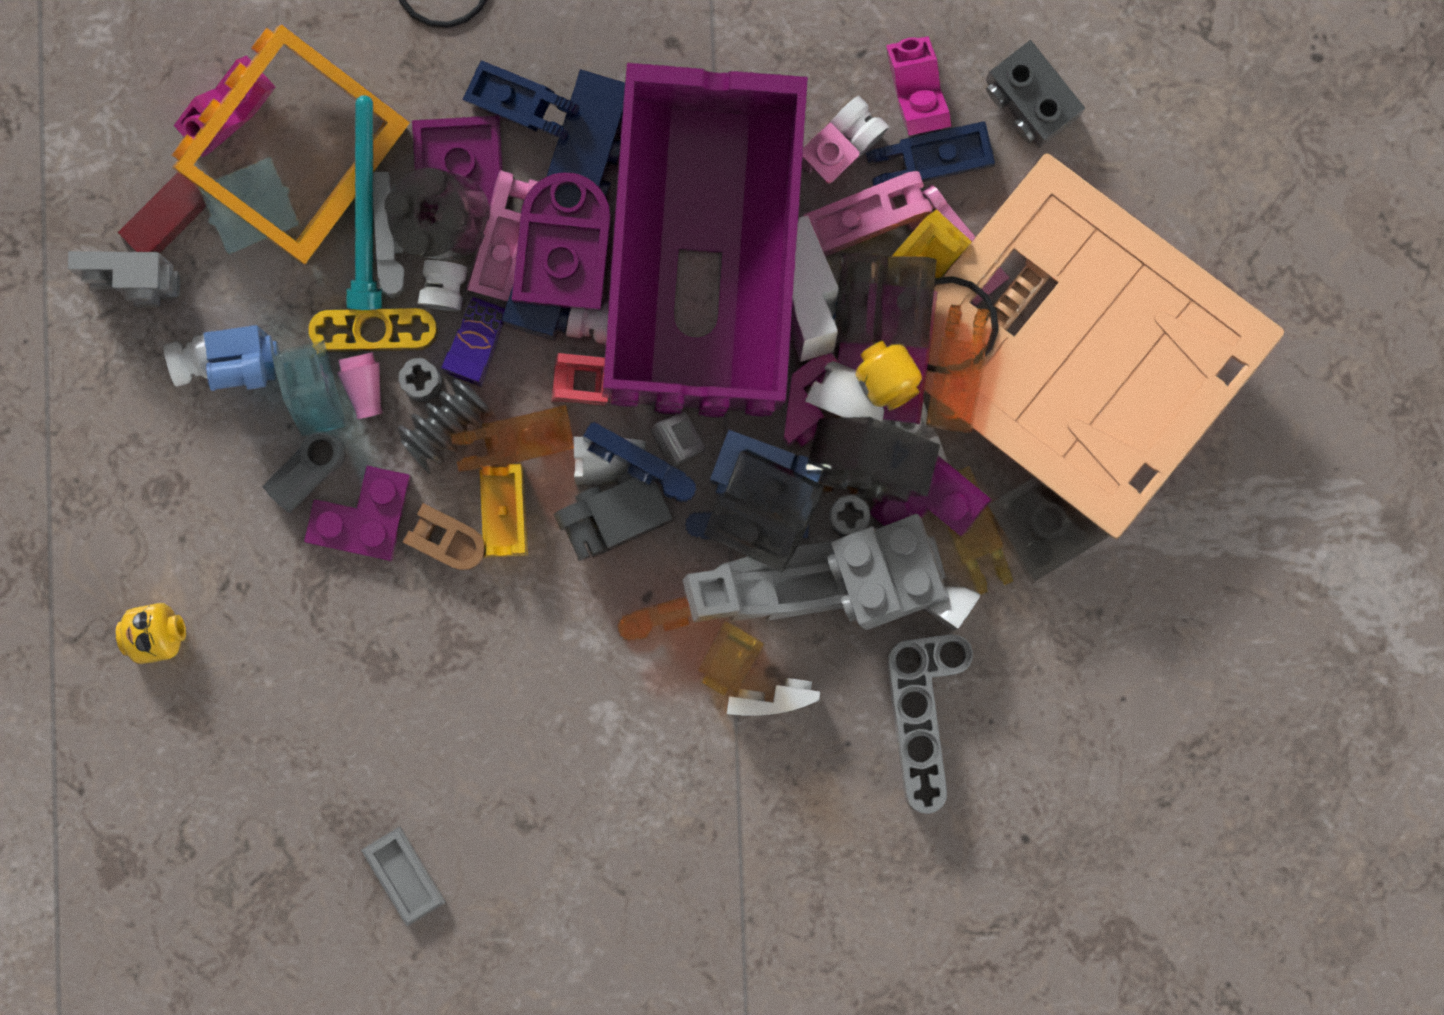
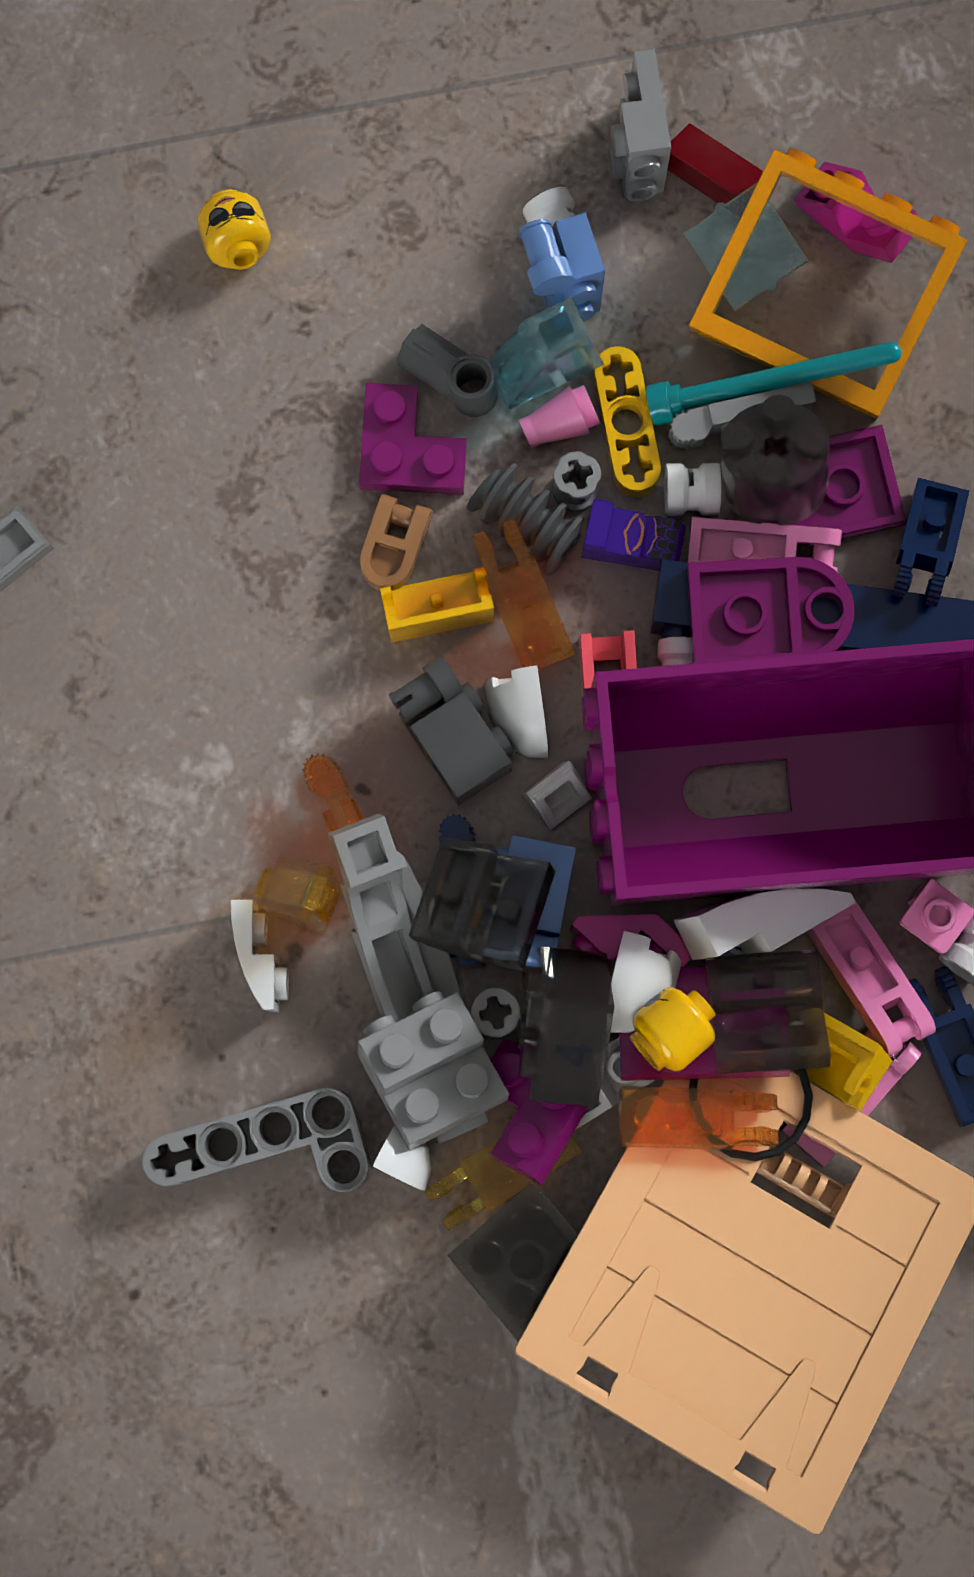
camera: 85 degrees right, 5 degrees down
dark blue hinge [583,422,697,503] -> none

